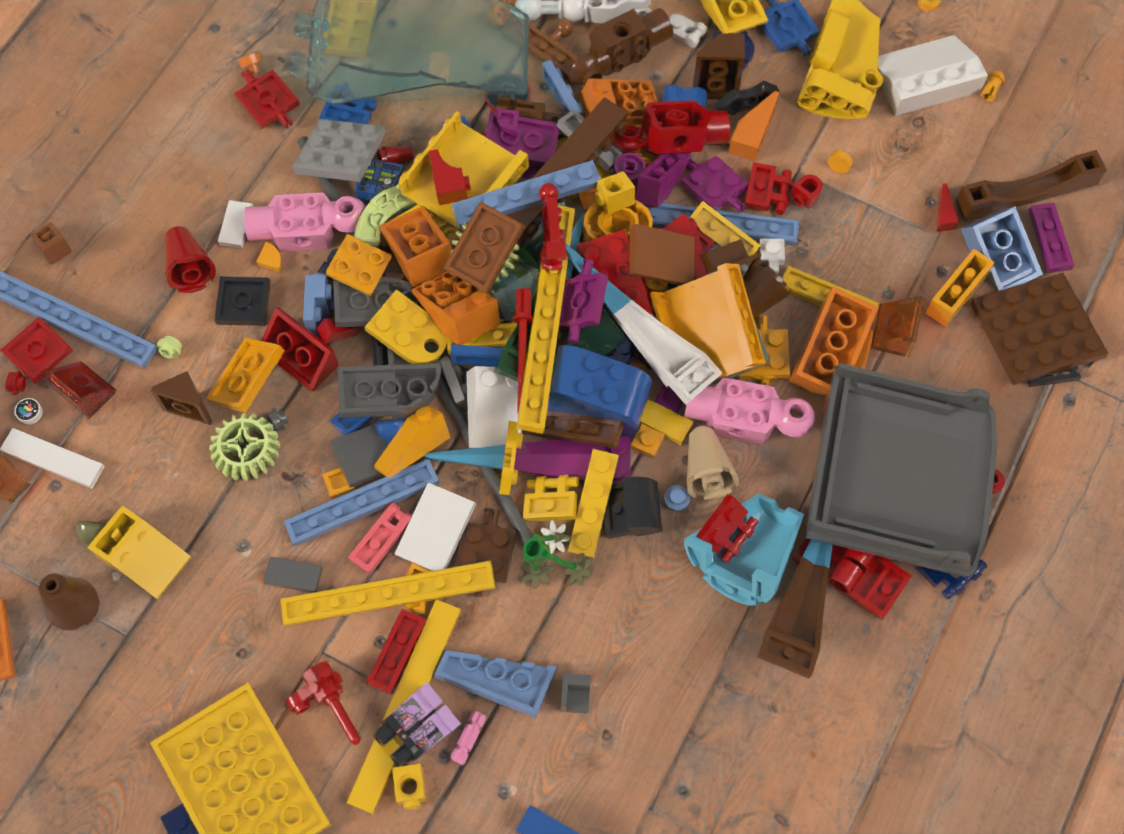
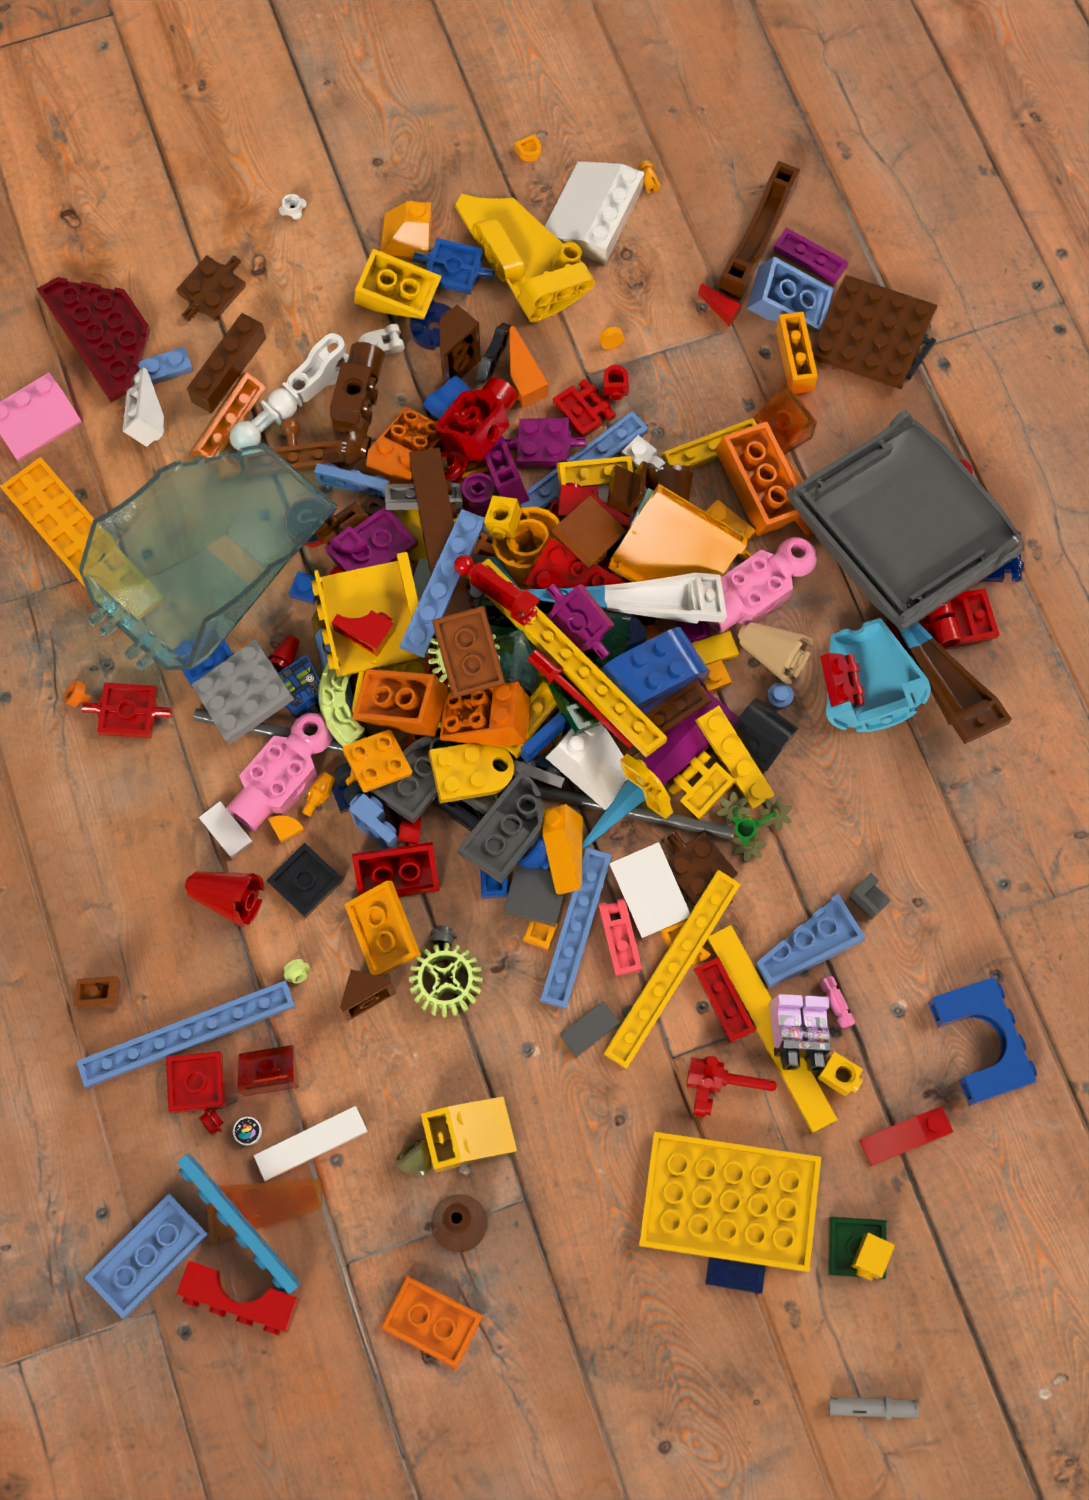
camera: 50 degrees left, 5 degrees up
none -> light orange piece [302,771,335,817]

